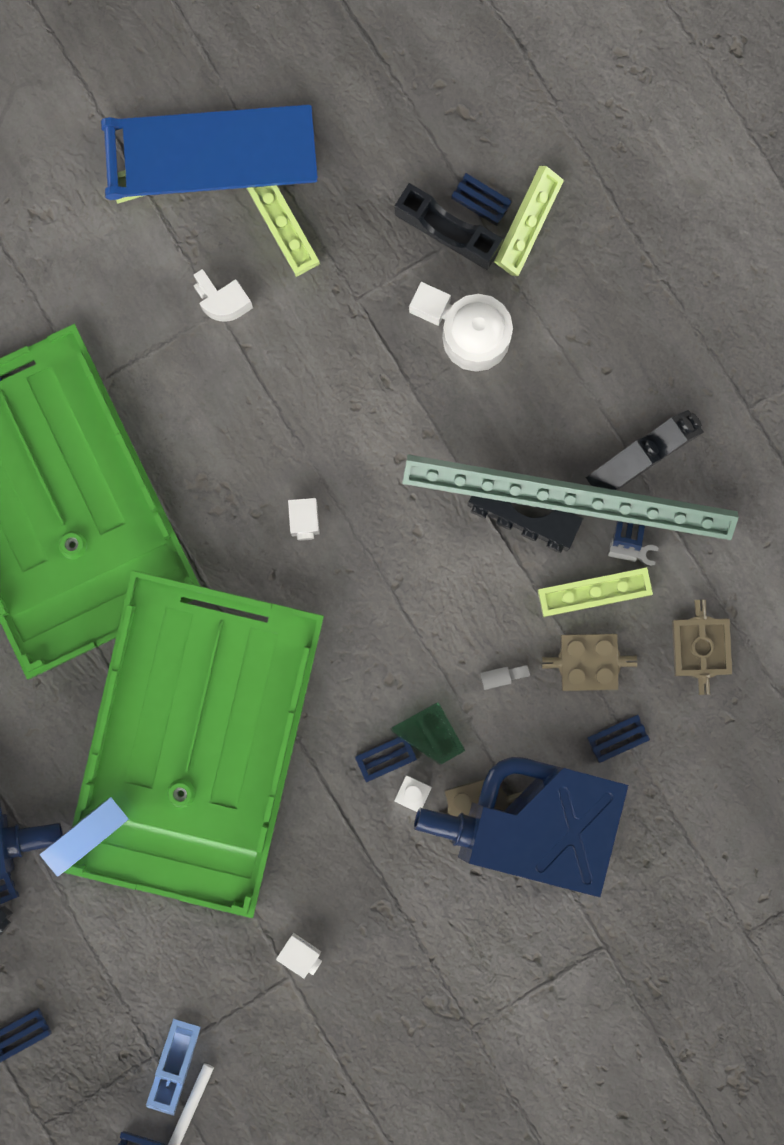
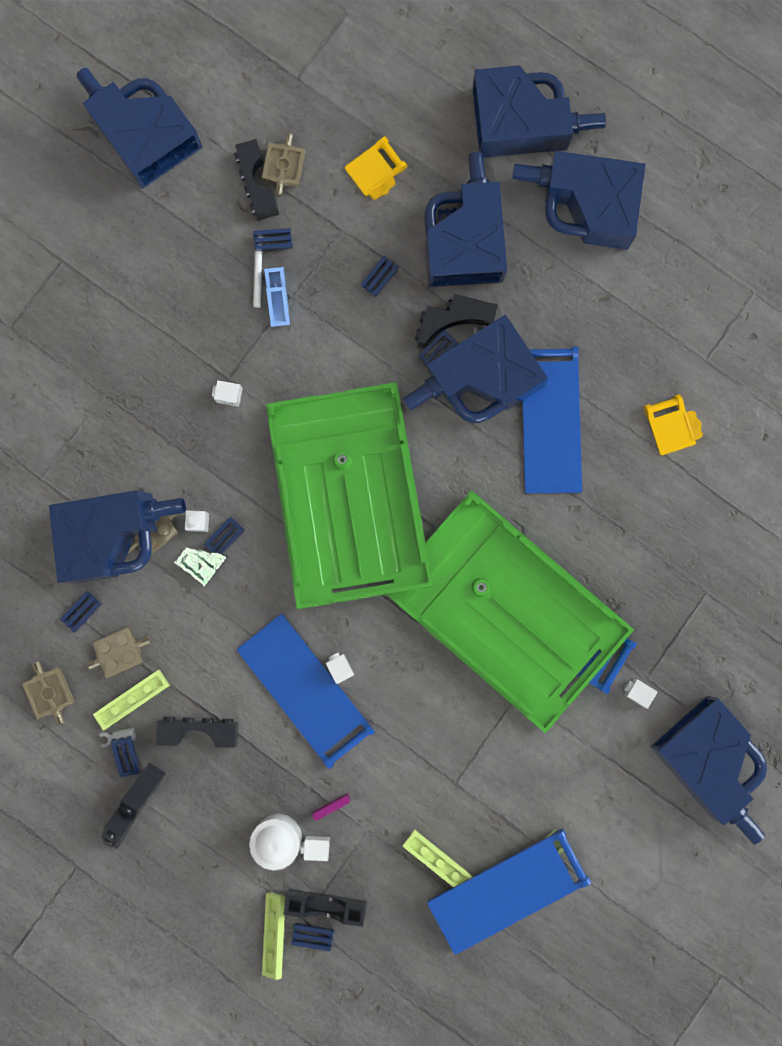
camera: 155 degrees right, 0 degrees up
light blue slope [39,797,129,877] -> none
white brick [193,269,253,322] -> none
plate [402,454,739,540] -> none
light grey bar [480,665,530,690] -> none
none -> blue flag [237,614,375,769]
none -> magenta tile [312,793,351,821]

